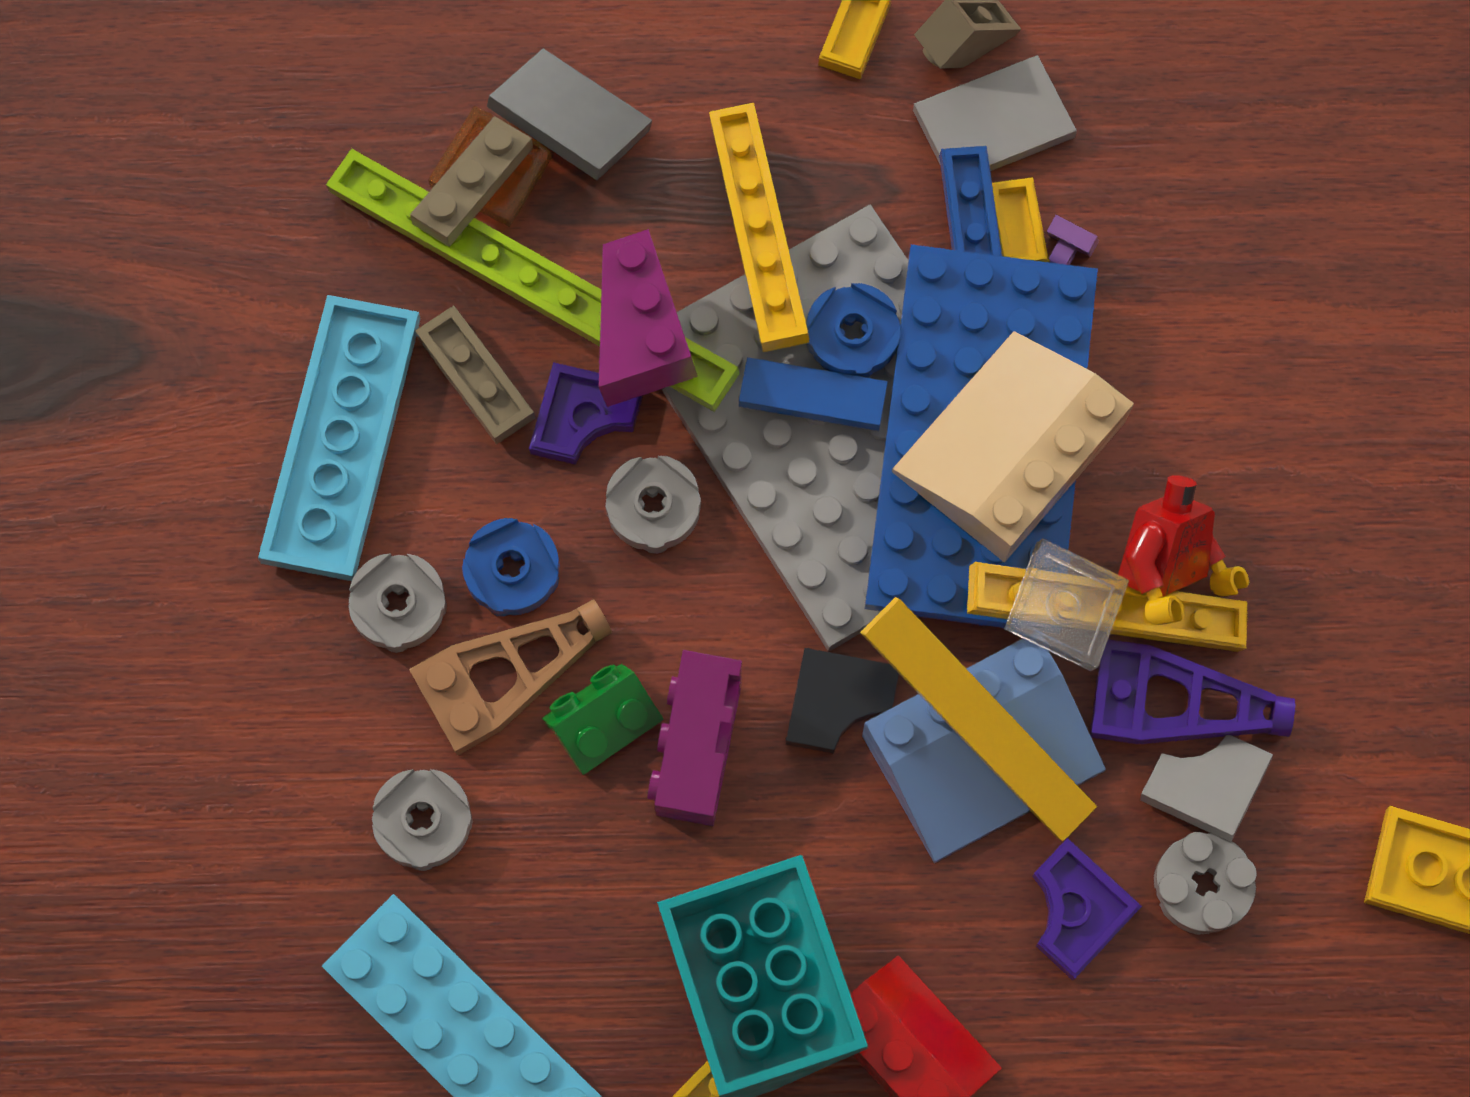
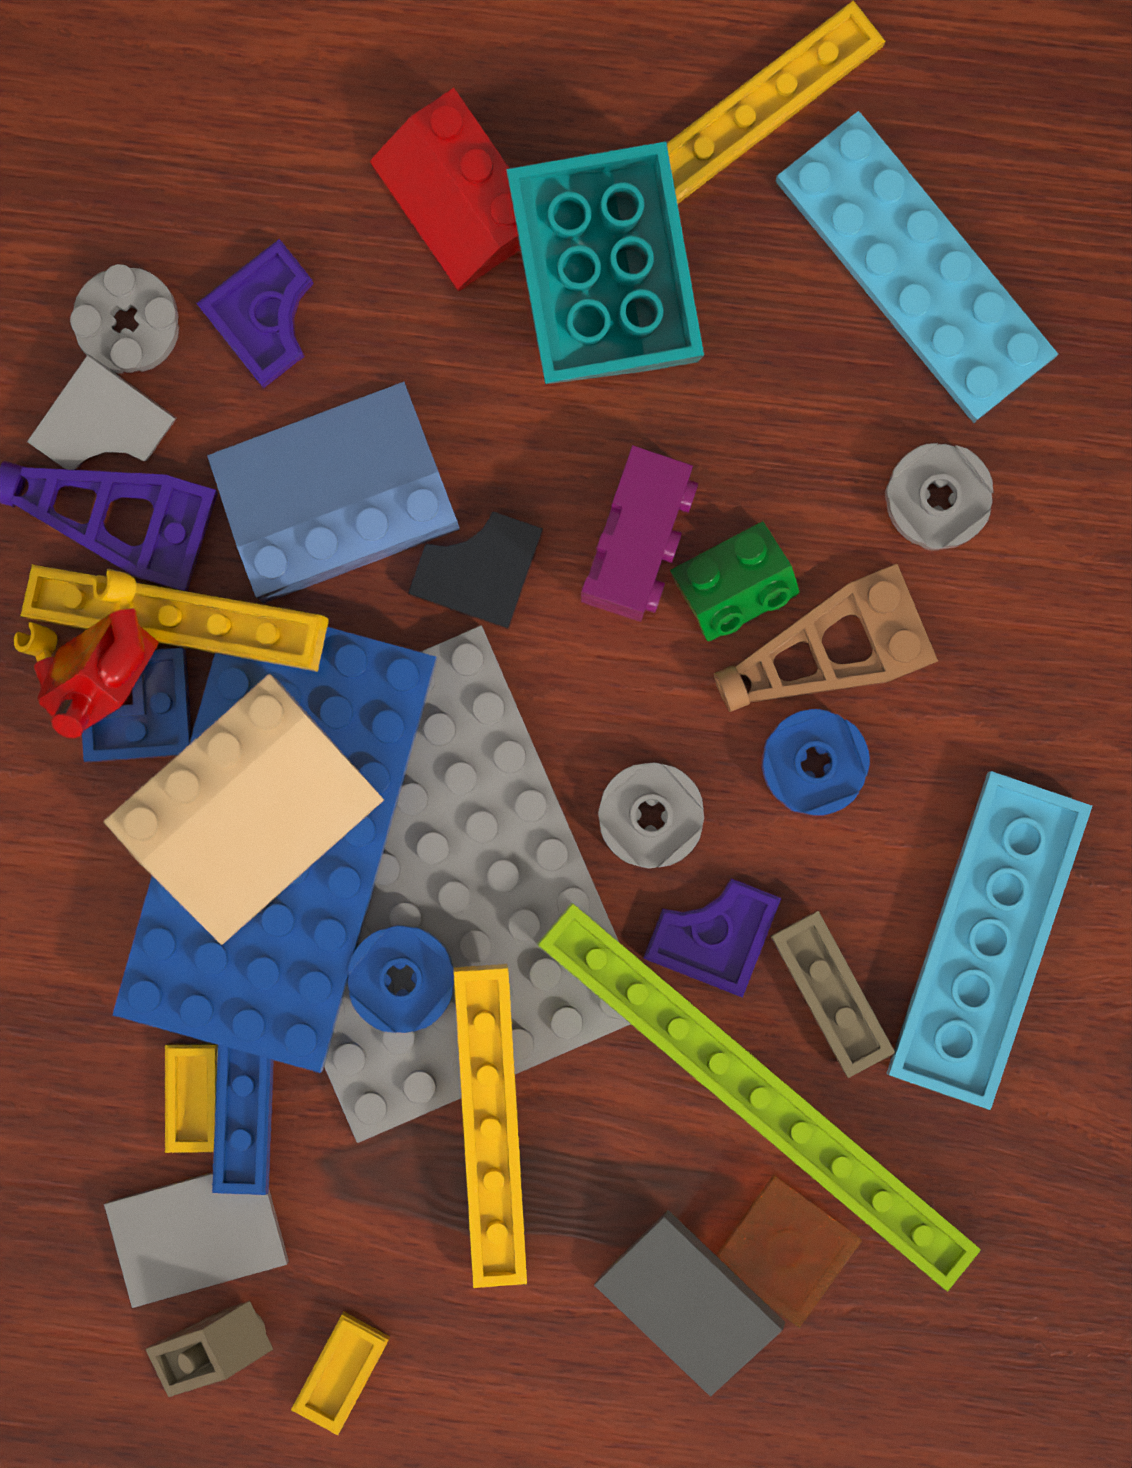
camera: 170 degrees left, 15 degrees up
light grey plate [348,553,447,653] -> none
dark tan plate [410,116,533,247] -> none
magenta wedge [599,229,698,407] -> none
blue tile [739,357,888,431] -> none
yellow tile [860,597,1097,842] -> none
clear tile [1004,538,1129,671] -> none
medium lavender tile [1047,215,1099,265] -> none
none -> blue plate [82,648,192,762]

